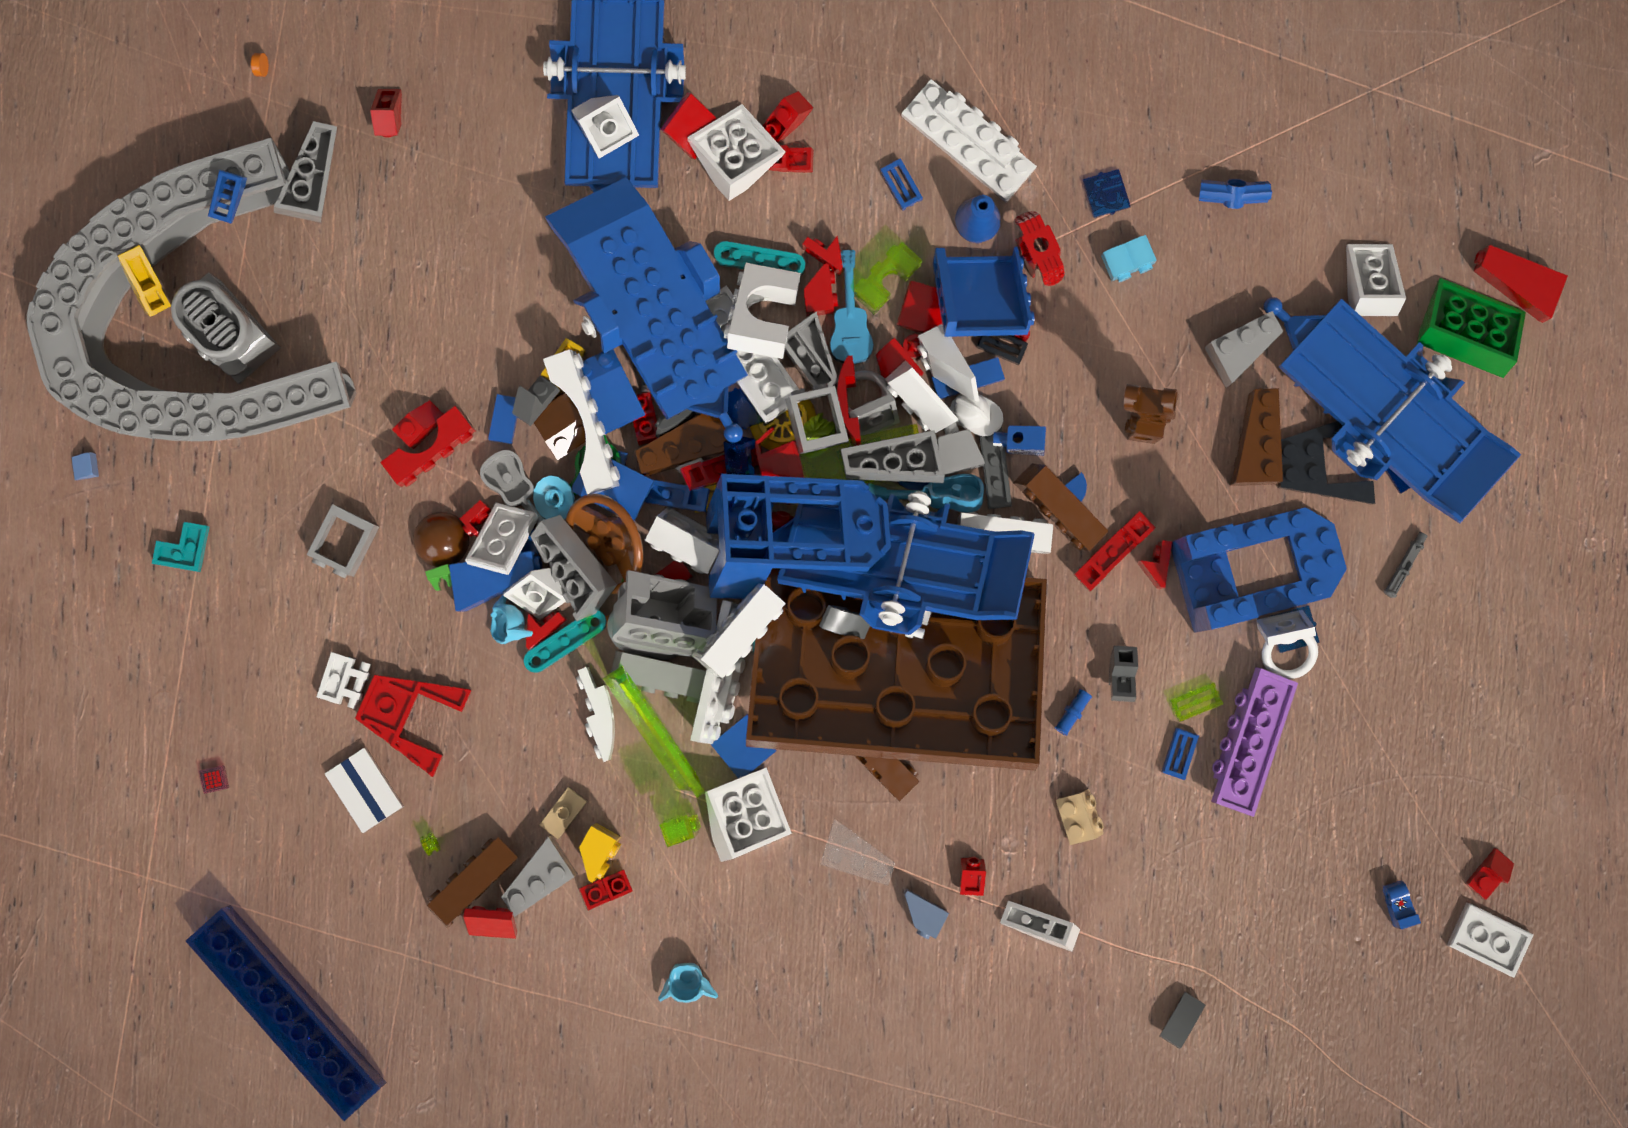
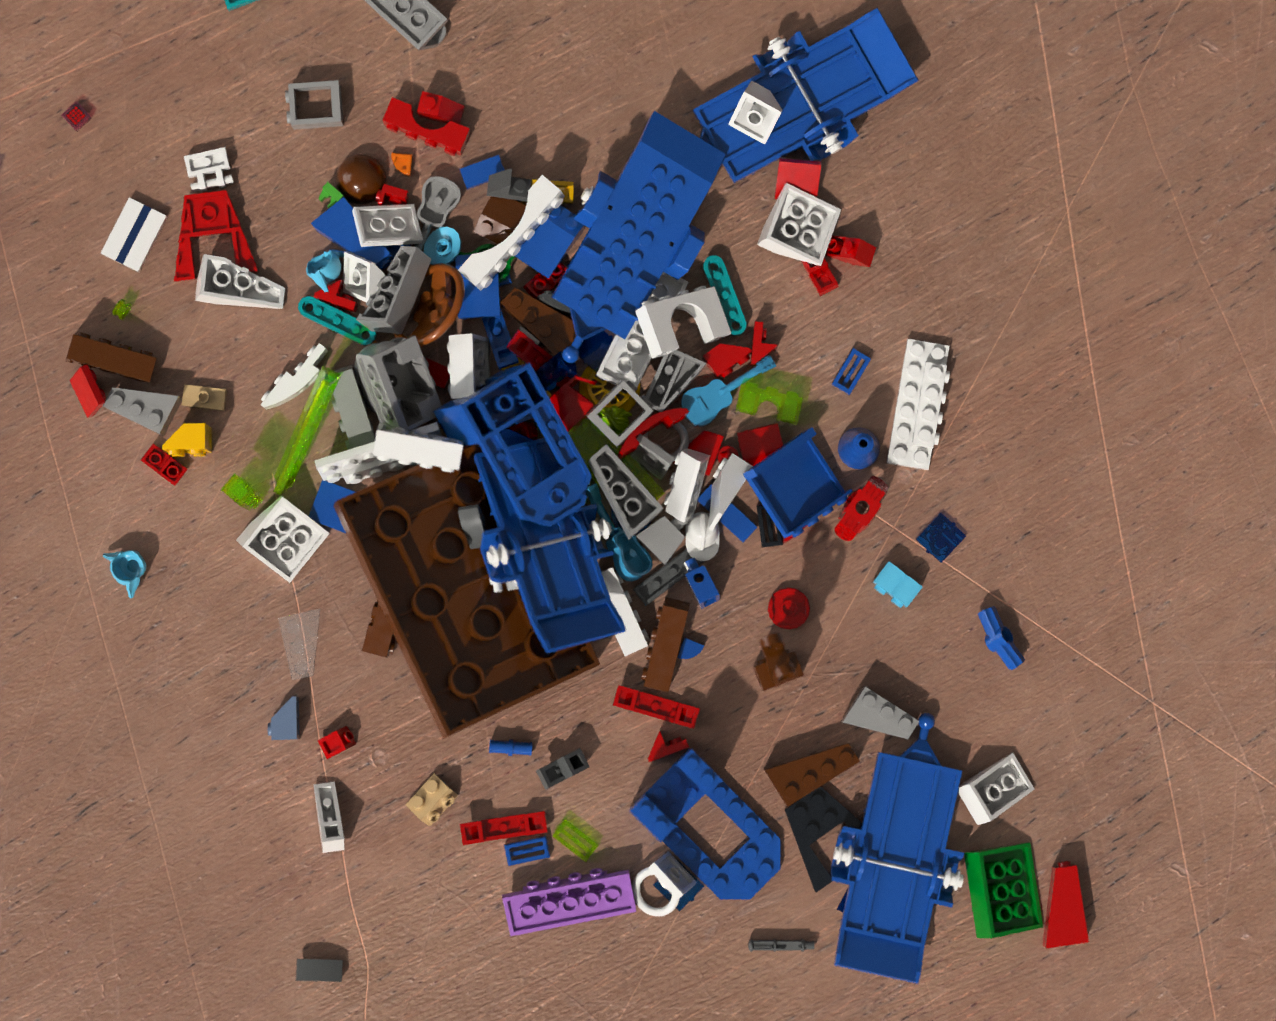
camera: 60 degrees right, 0 degrees up
none -> white wedge [195,254,285,309]
none -> orange tile [391,152,413,177]
none -> red slope [460,811,547,845]
none -> red tile [768,587,810,630]

